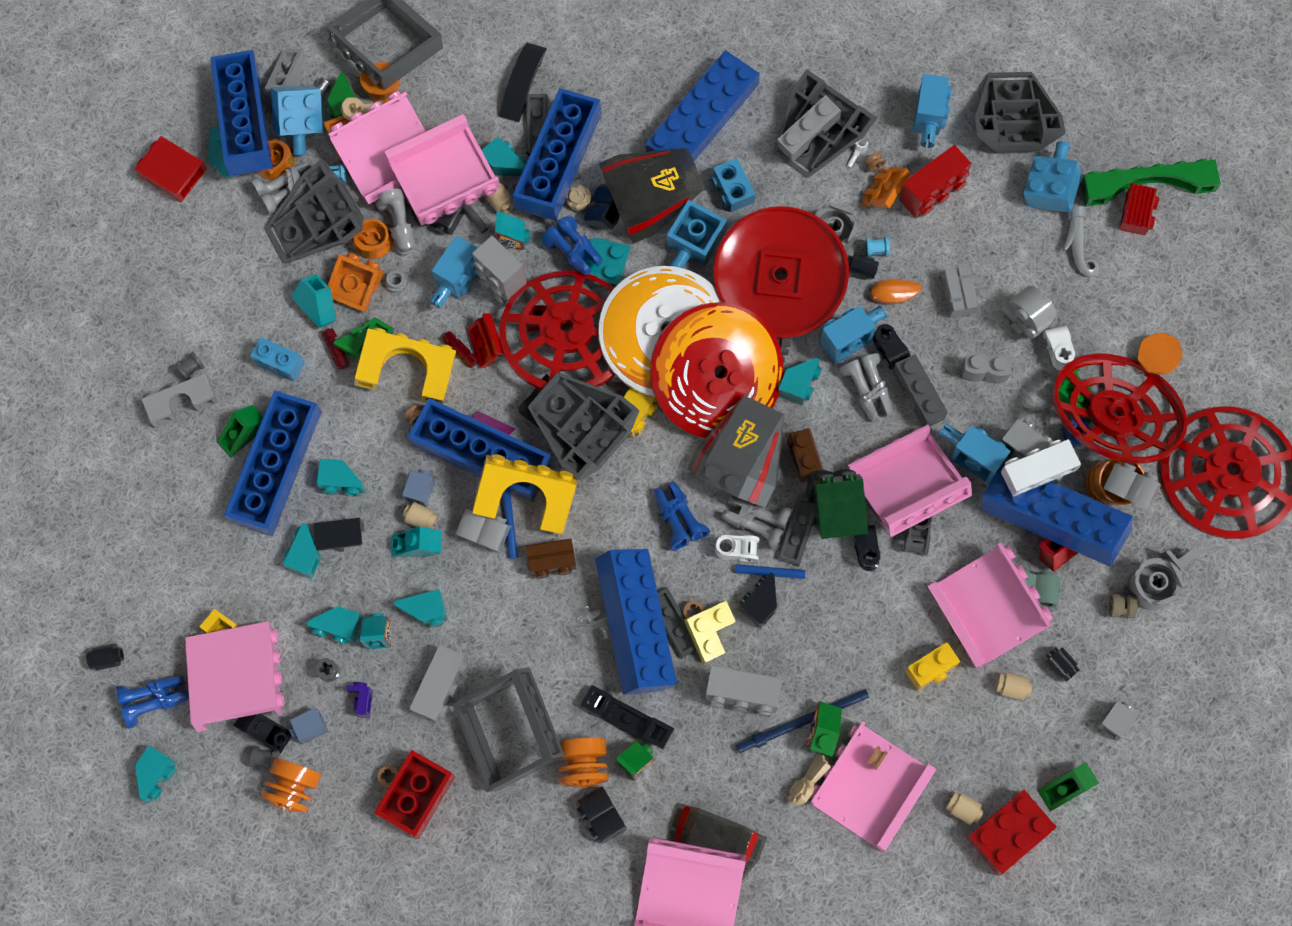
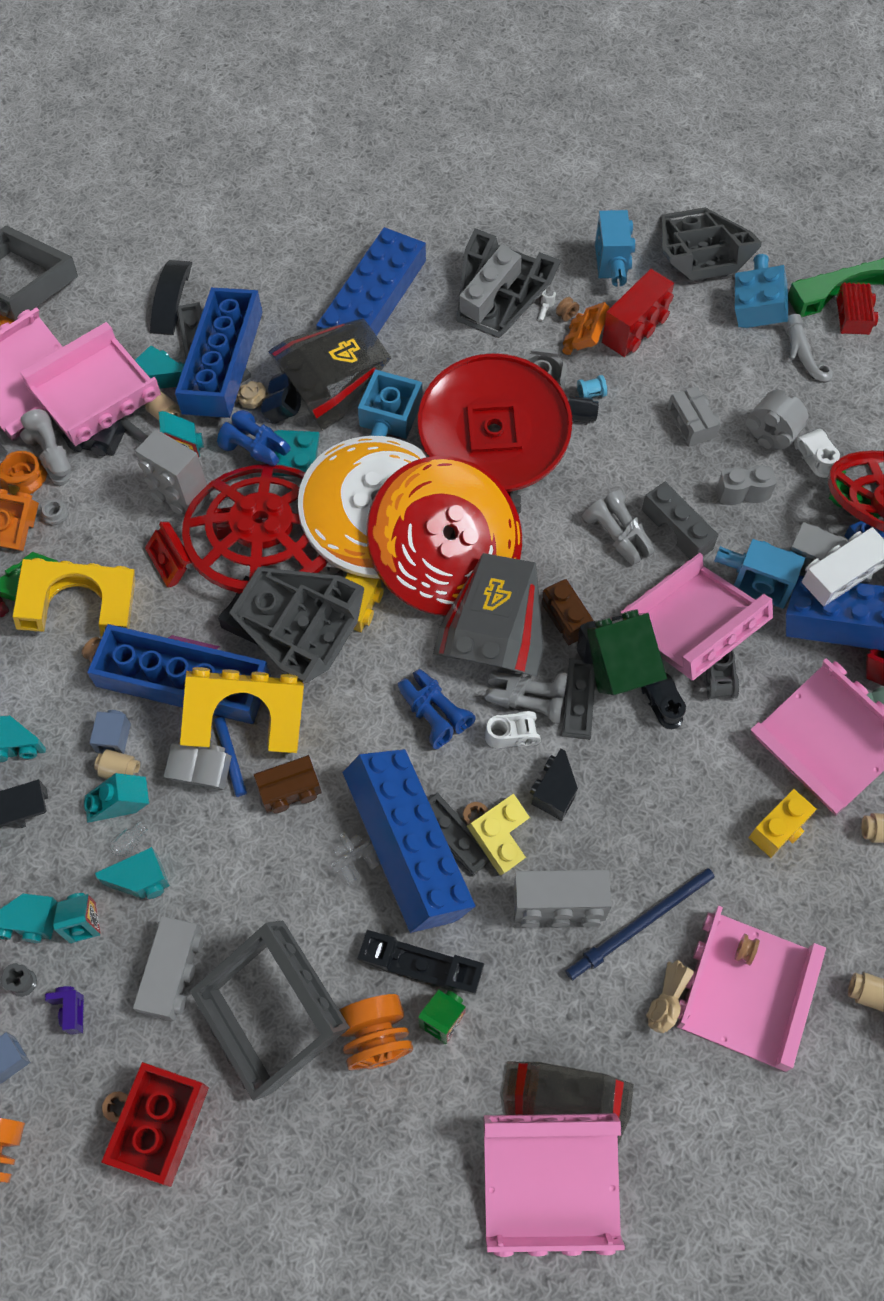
camera: 15 degrees left, 10 degrees down
dark azure brick [429,235,478,309] -> none
dark red axle [442,331,478,368] -> none
black brick [576,786,627,844] -> none
dark azure brick [711,158,755,212] -> none
blue bar [735,564,805,579] -> none
teal slope [778,358,822,405] -> none
green slope [805,701,842,757] -> none
dark azure brick [820,305,888,365] -> none
orange arm [870,279,921,304] -> none
black piece [873,324,911,370] -> none

